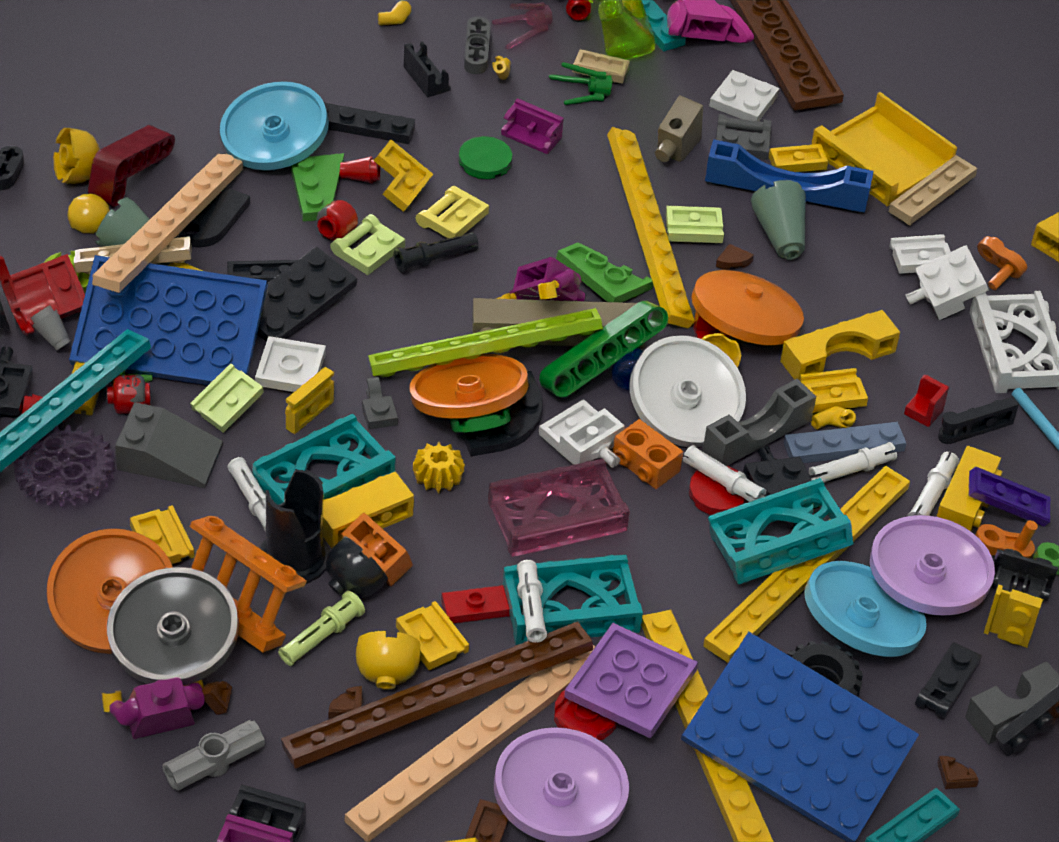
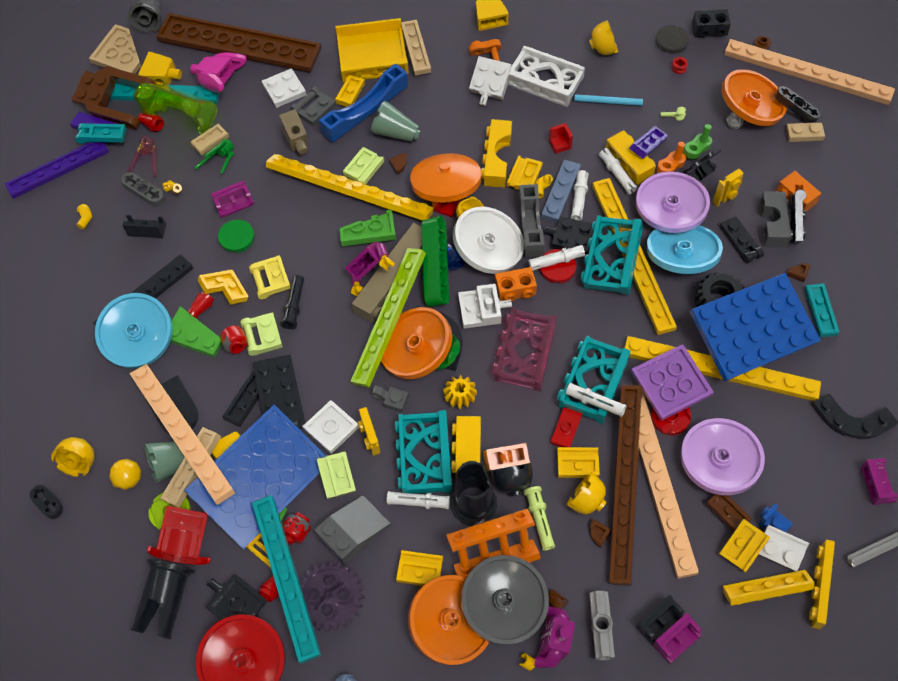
camera: 50 degrees left, 15 degrees up
light grey cone [31,305,71,351] -> none
dark red beam [88,125,175,207] -> none
white plate [889,234,951,274] -> none
black plate [938,396,1019,444] -> none

